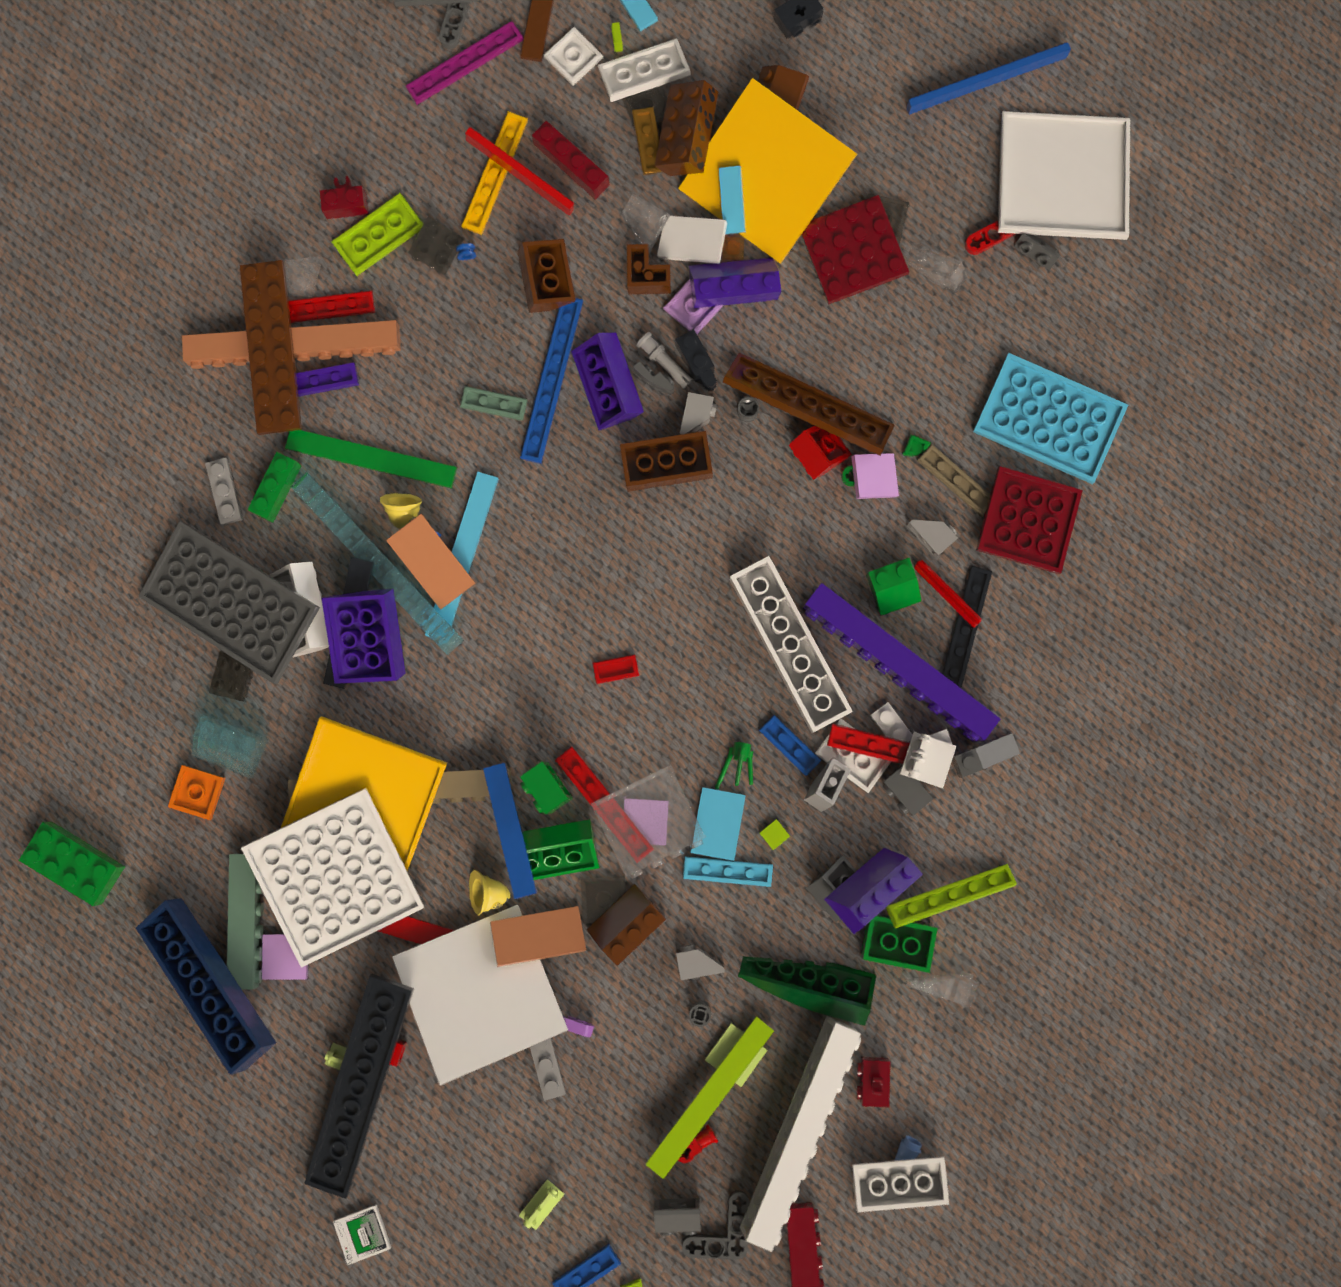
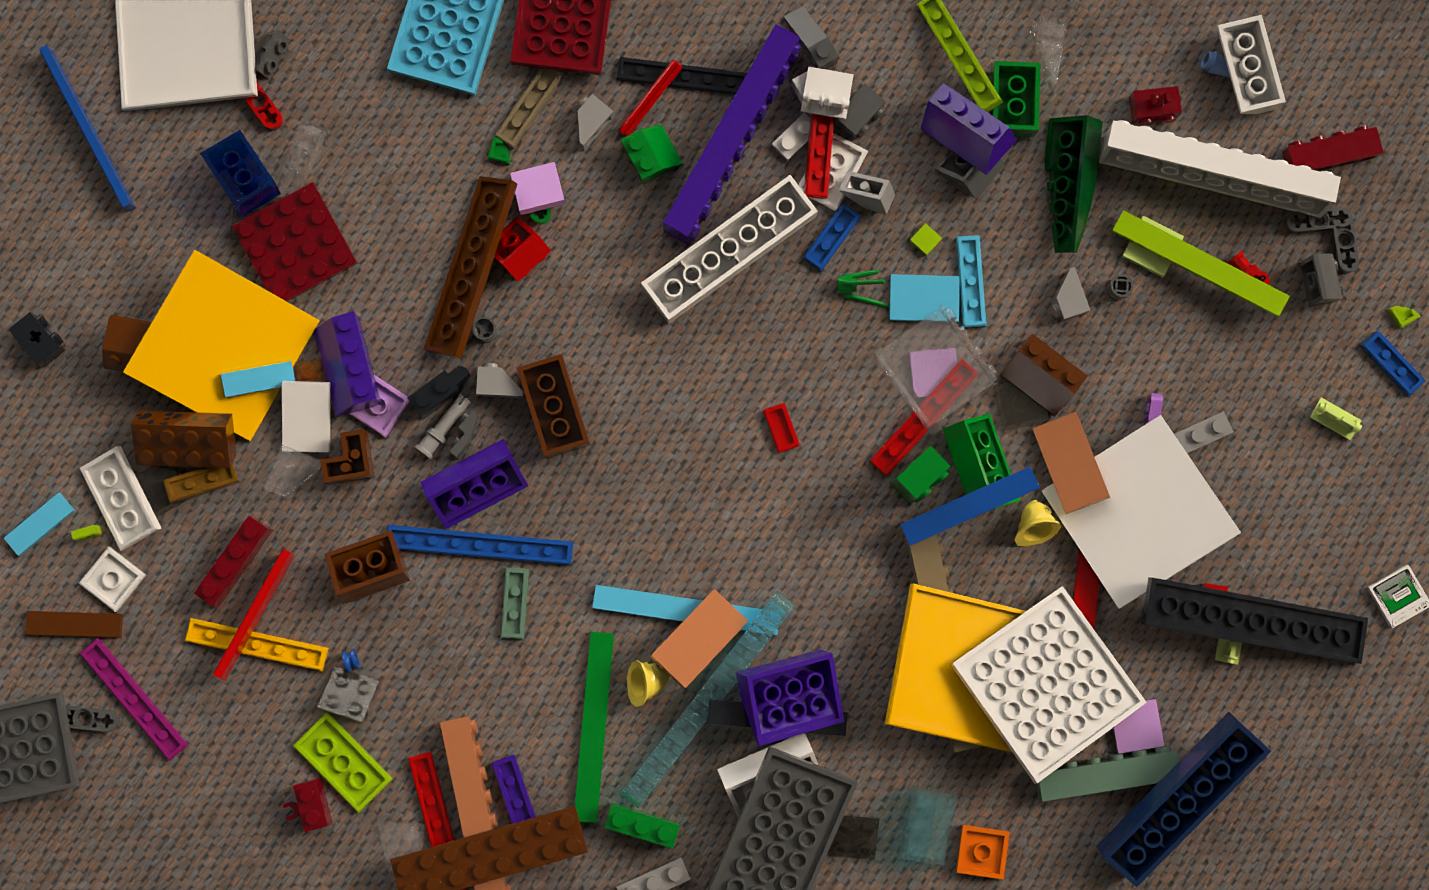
camera: 115 degrees left, 0 degrees up
none -> clear blue brick [200,130,281,218]

